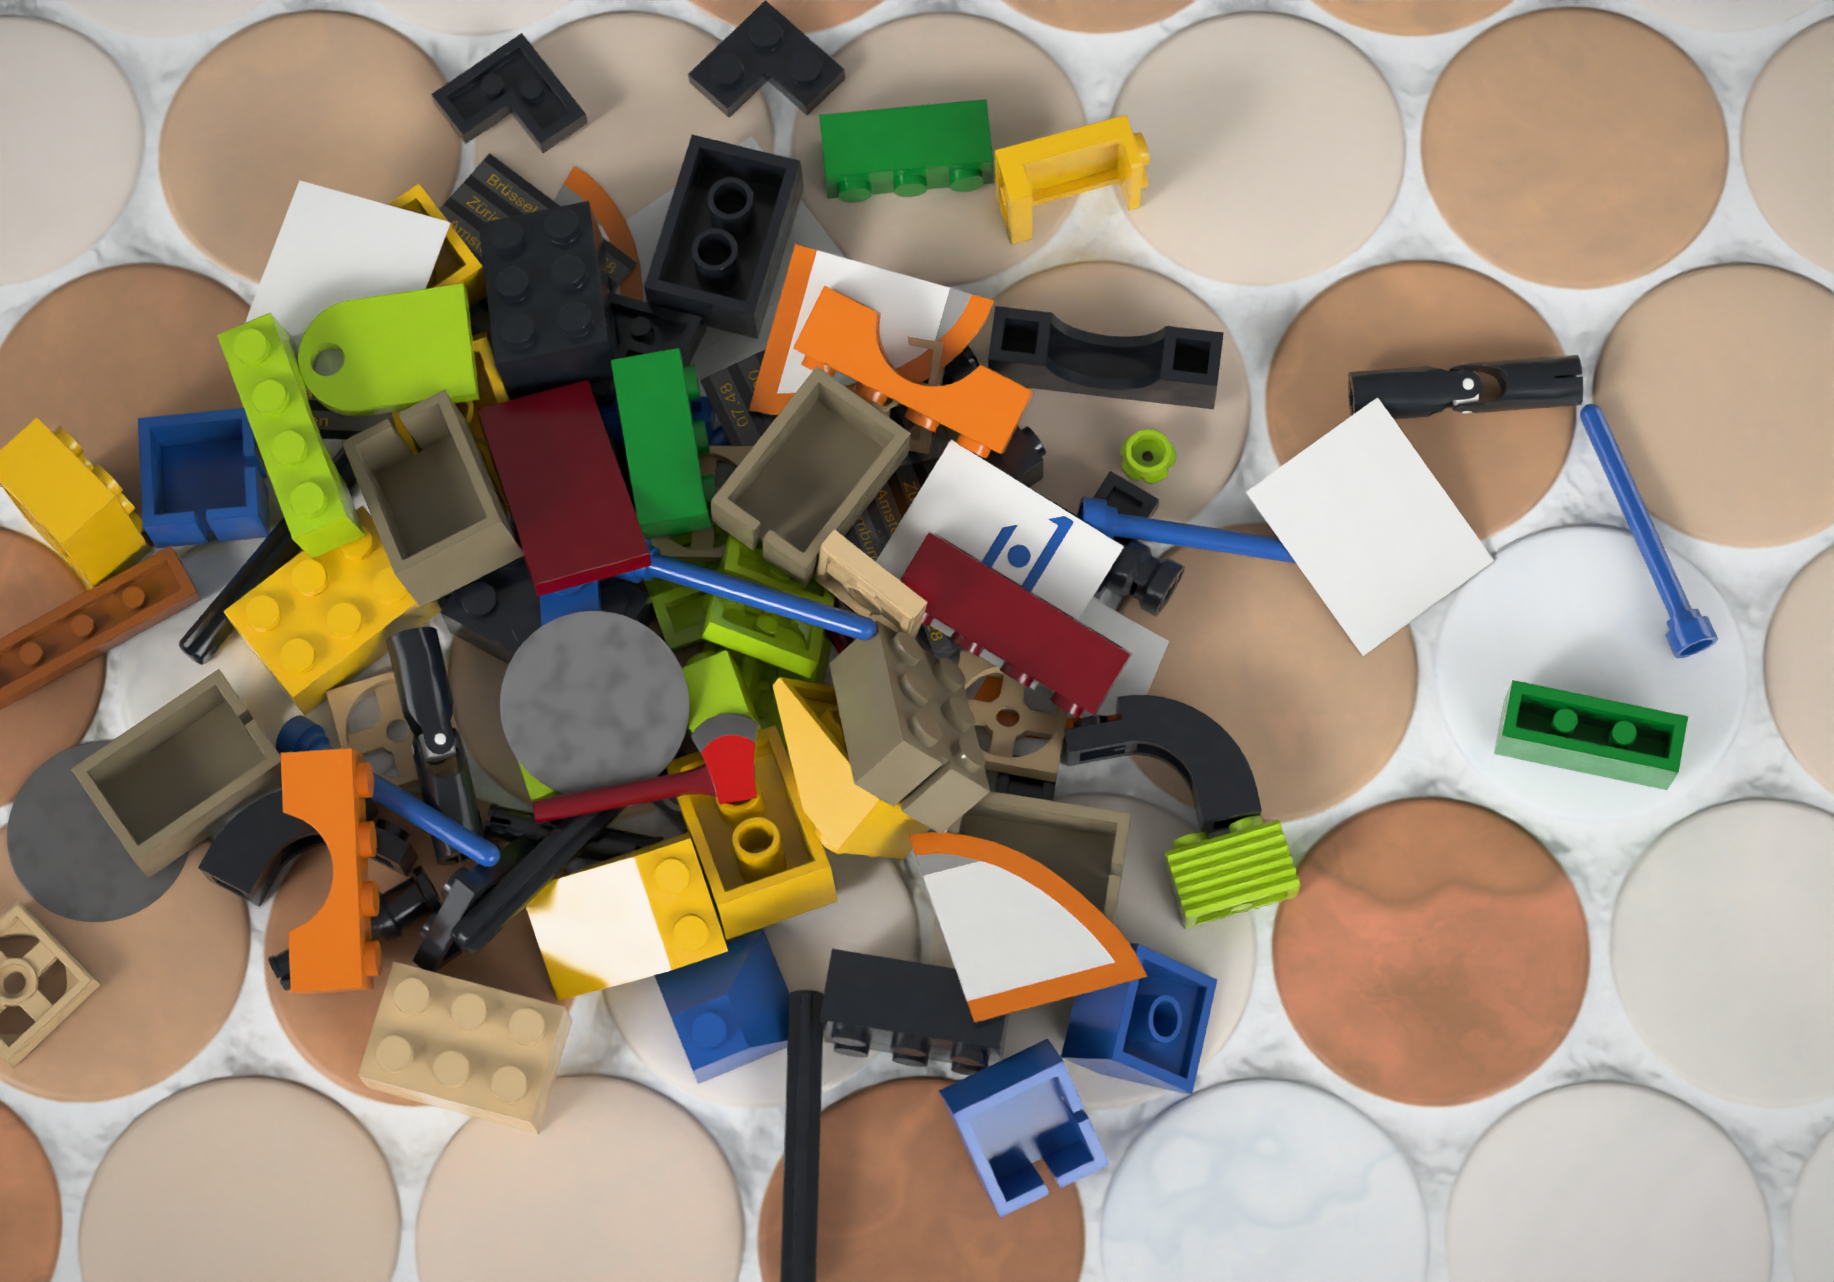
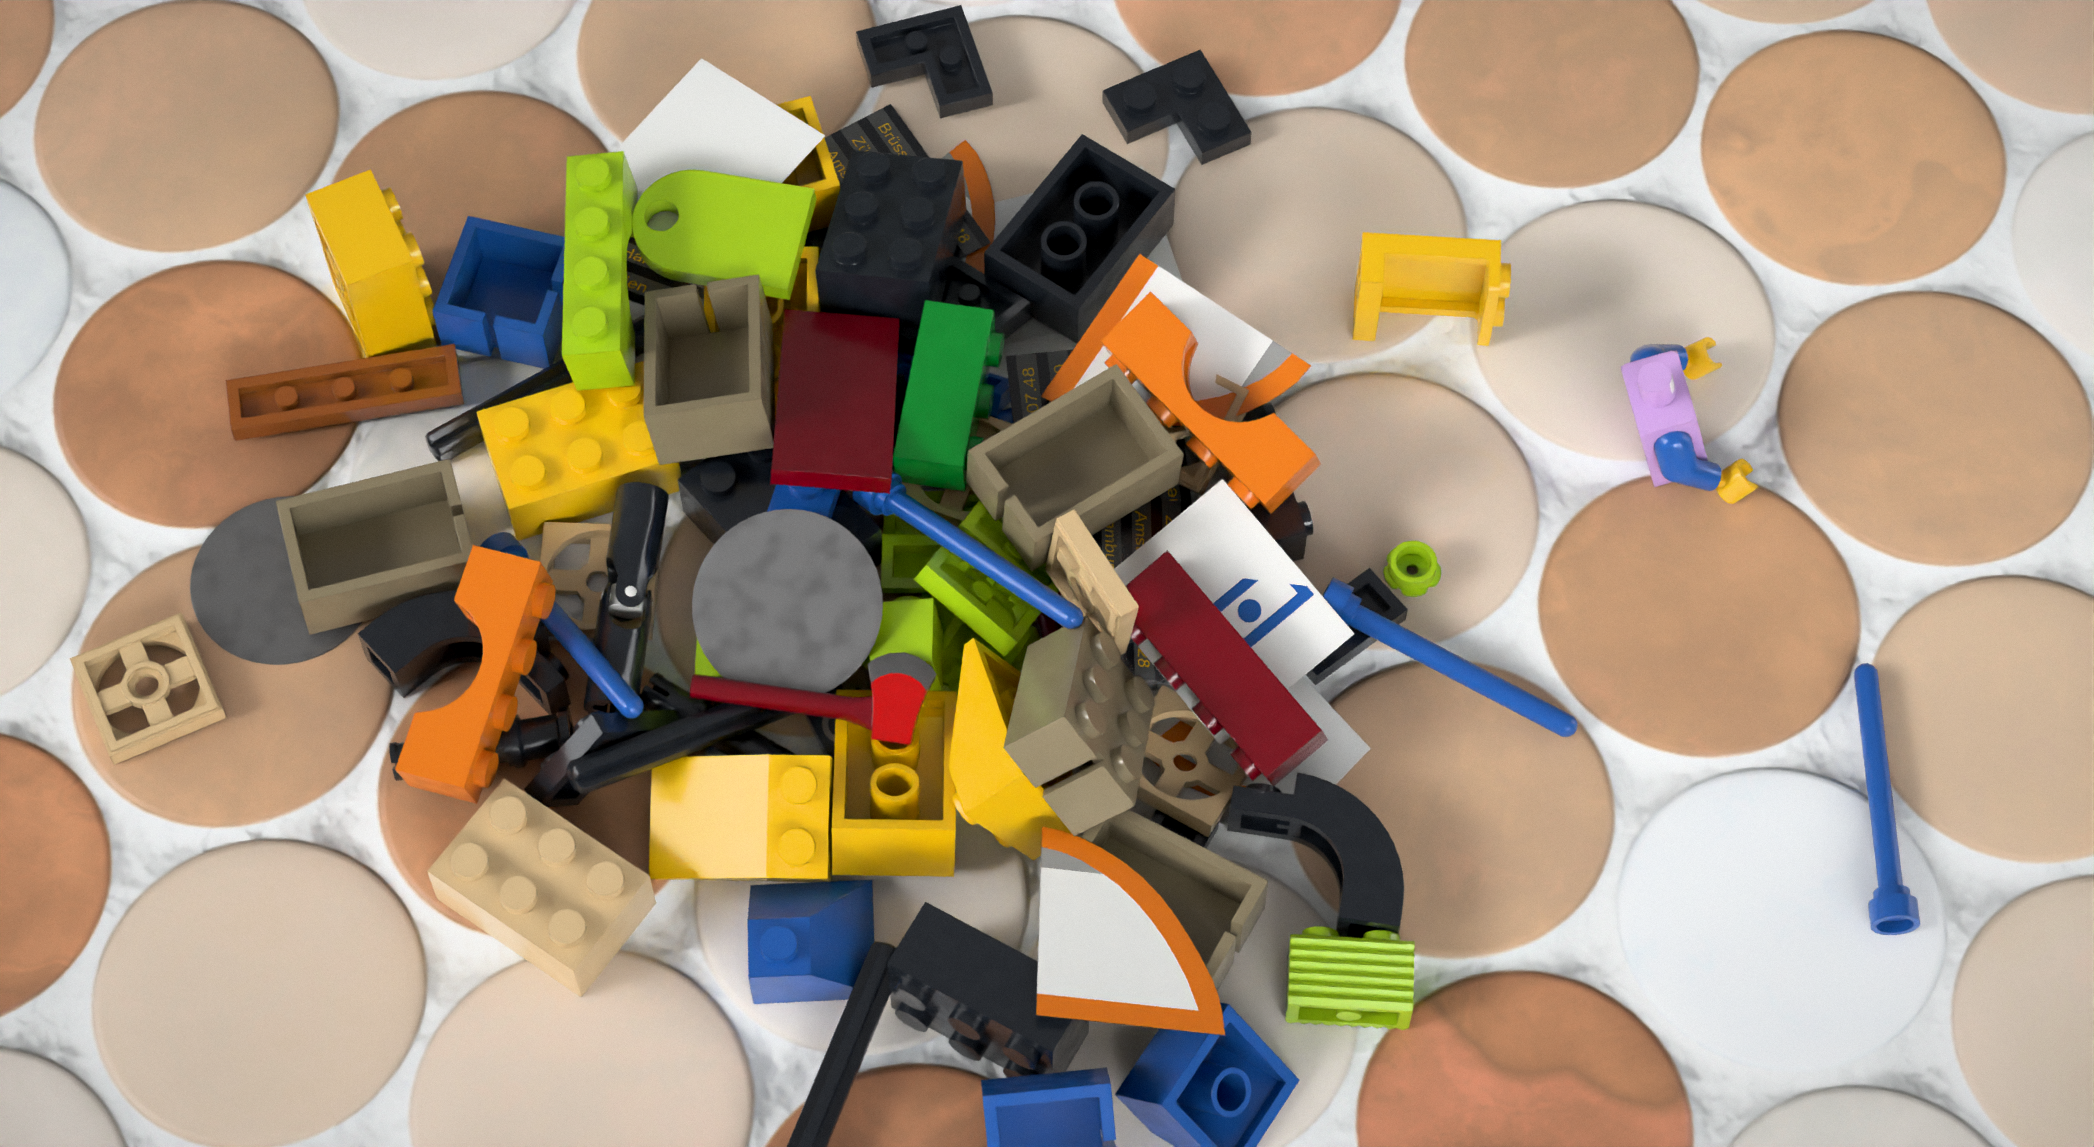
camera: 15 degrees right, 10 degrees down
green brick [819,99,994,202] -> none
black arch [988,306,1224,410] -> none
black wheel [1106,539,1185,617] -> none
white sticker [1246,397,1494,656] -> none
black piece [1348,355,1583,419] -> none
green brick [1494,680,1689,790] -> none
none -> torso [1621,337,1758,504]

